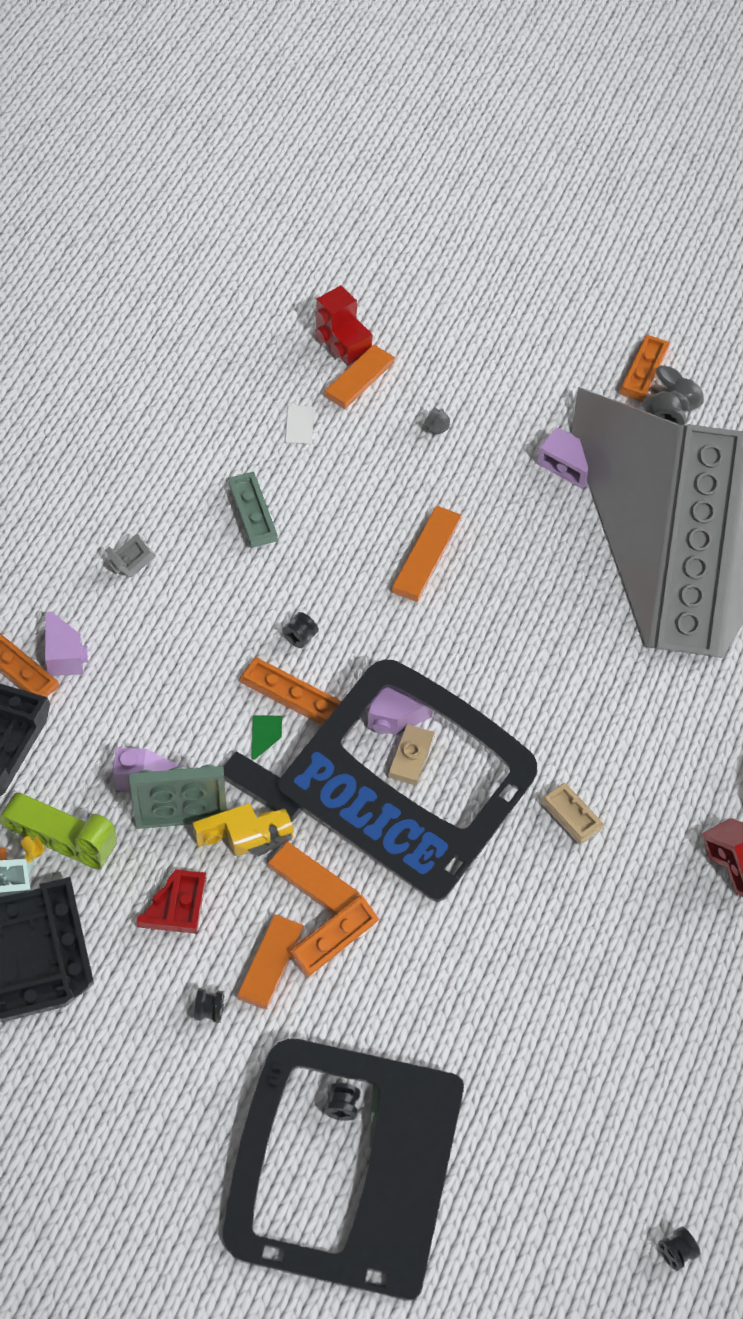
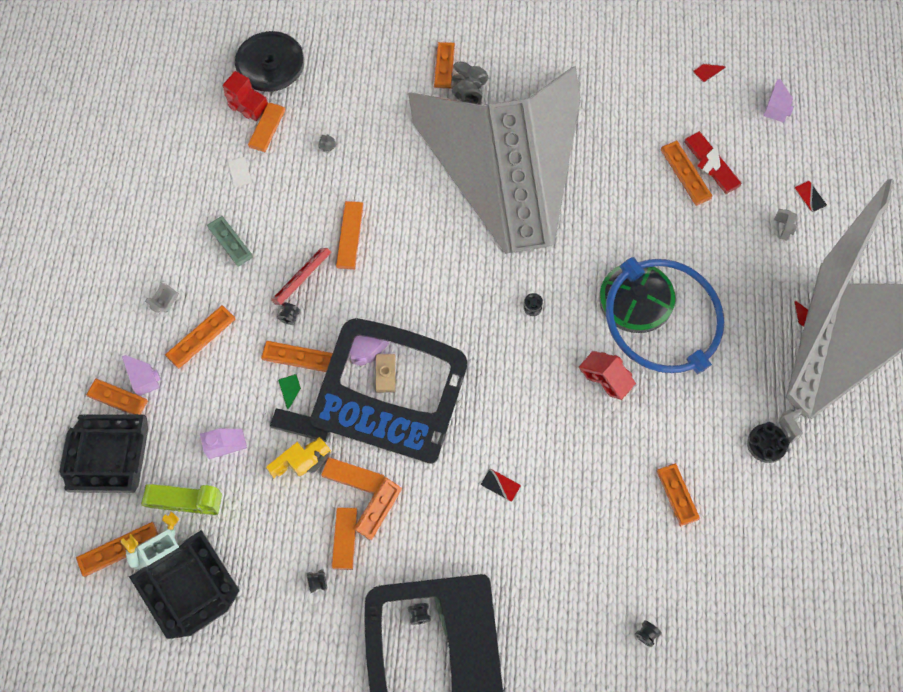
camera: 15 degrees left, 10 degrees up
sand green plate [129,765,227,829] -> none
red wing [137,869,207,934] -> none
lavender slope [537,427,589,489] -> none
tan plate [541,782,604,845] -> none
none -> orange tile [165,305,236,369]
none -> black dish [235,31,304,92]
none -> tile [271,248,332,305]
none -> sticker [481,469,521,502]
none -> black wheel [524,293,543,316]

